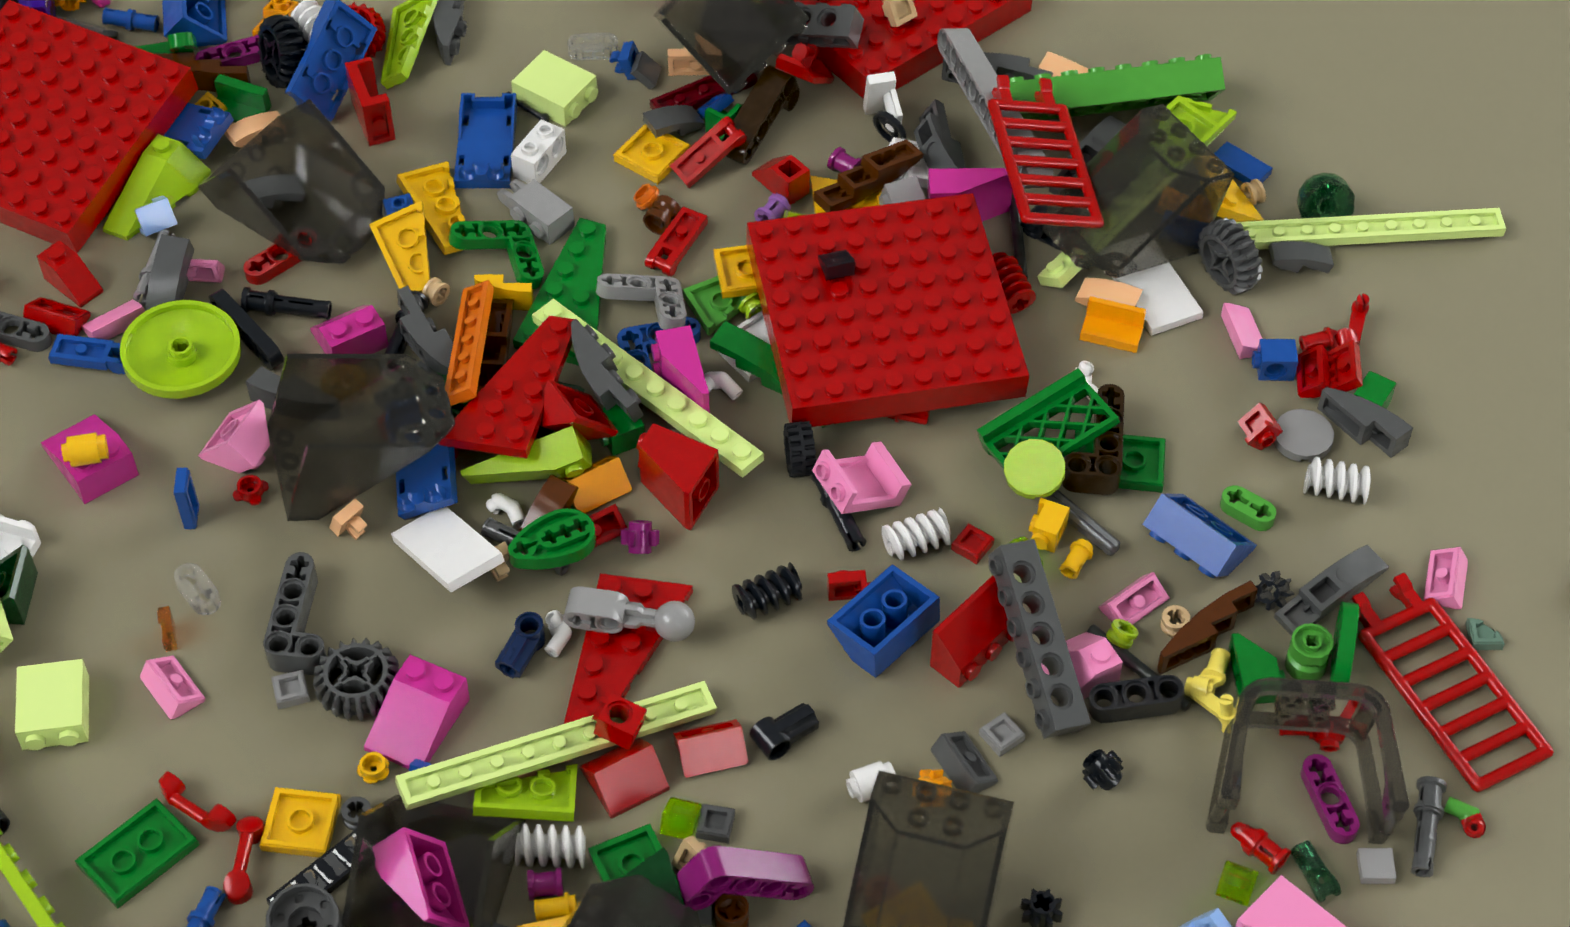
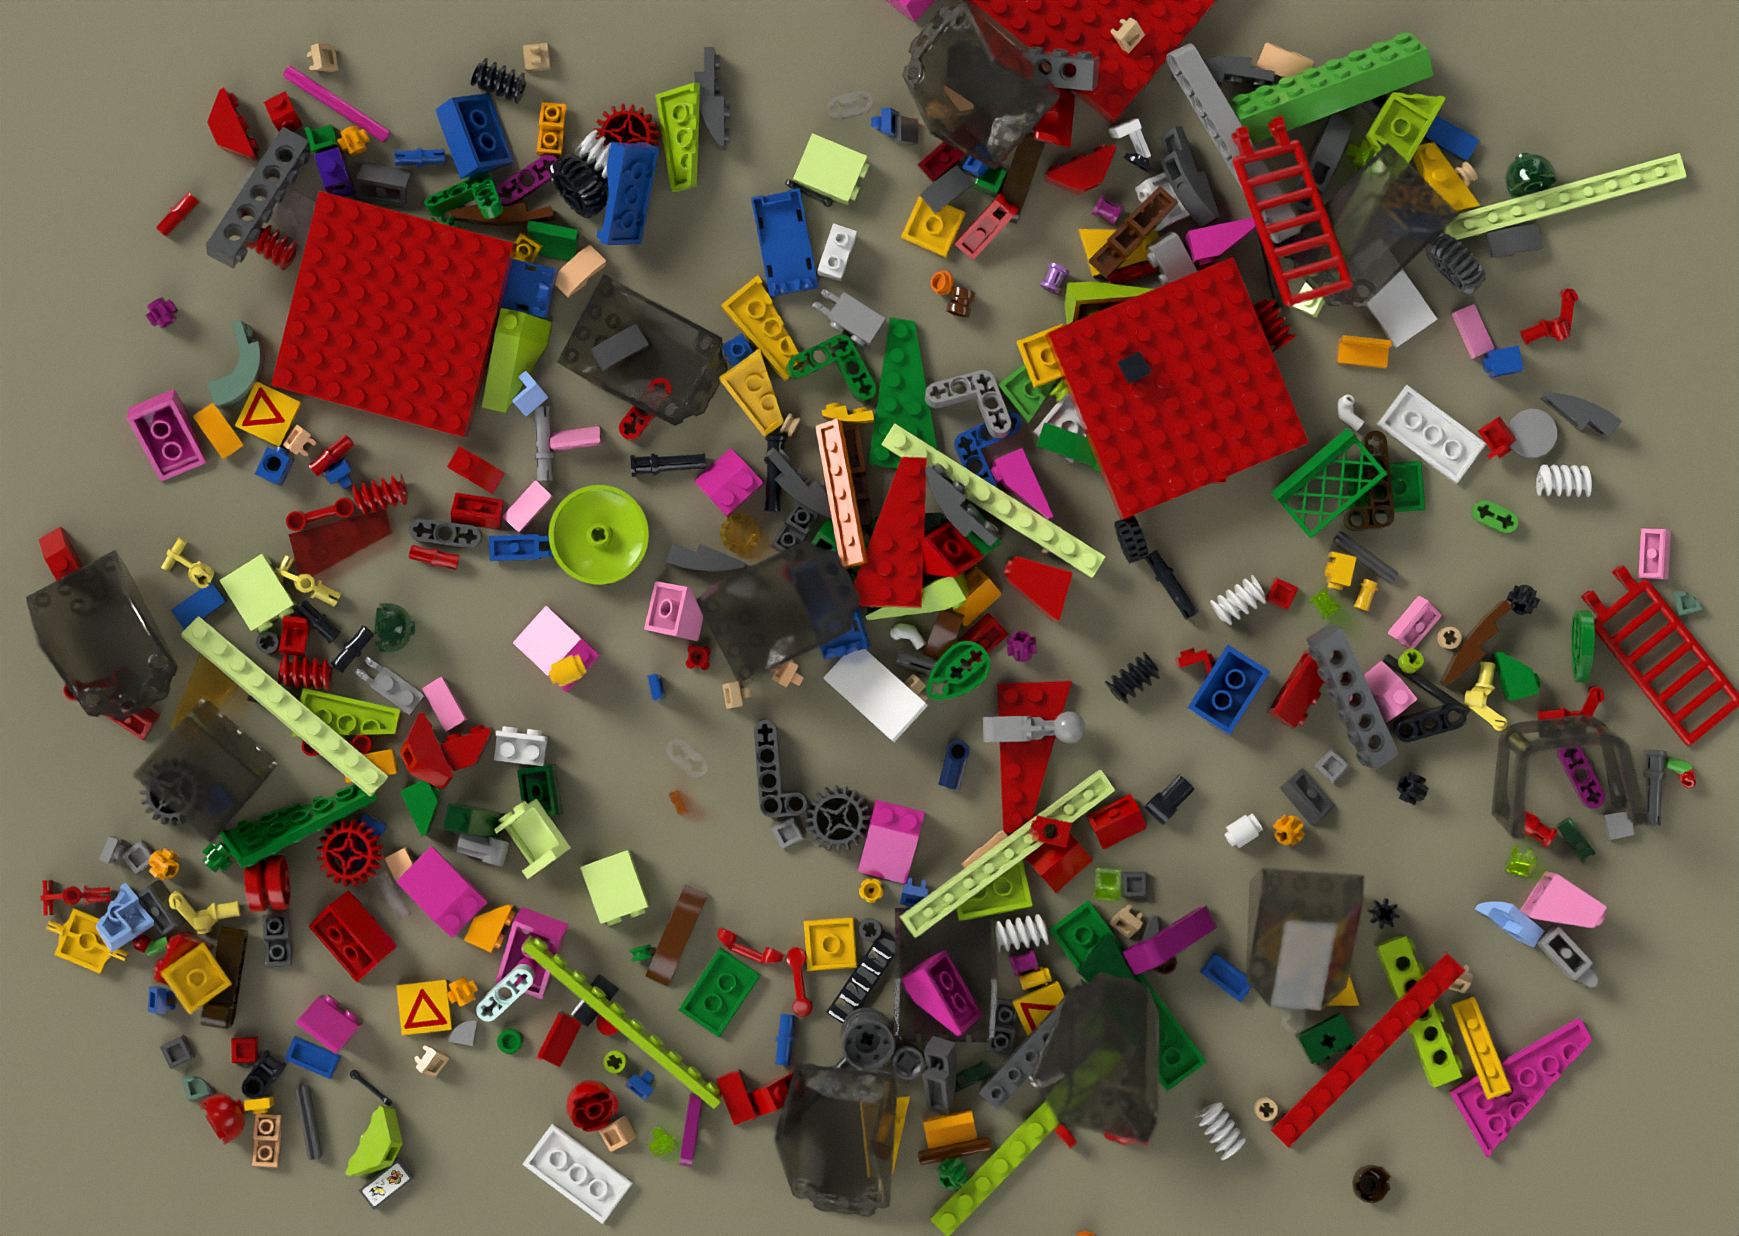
camera: 15 degrees left, 35 degrees up
bright pink slope [140,655,206,720] -> none
dark grey slope [145,234,194,311] -> none
black beam [209,288,284,370] -> none
red panel [345,57,396,146] -> none
white arm [545,610,572,658] -> none
red plate [645,206,708,277] -> none
white arm [704,371,743,400] -> none
red slope [752,154,810,205] -> none
bright pink panel [812,441,912,514] -> none
lime tile [1004,439,1065,499] -> none
light nougat slope [1075,278,1142,306] -> none
slope [1142,493,1257,578] -> none
dark grey slope [1274,545,1389,636] -> none
bright green wheel [1285,623,1334,683] -> none
red slope [1296,339,1363,398] -> none
green panel [1354,371,1396,409] -> none
none -> green bush [629,944,653,962]
none -> reddish brown slope [645,884,708,986]
none -> tan tile [722,681,752,709]
none -> red slope [1045,143,1116,195]
none -> white tile [1377,385,1487,484]

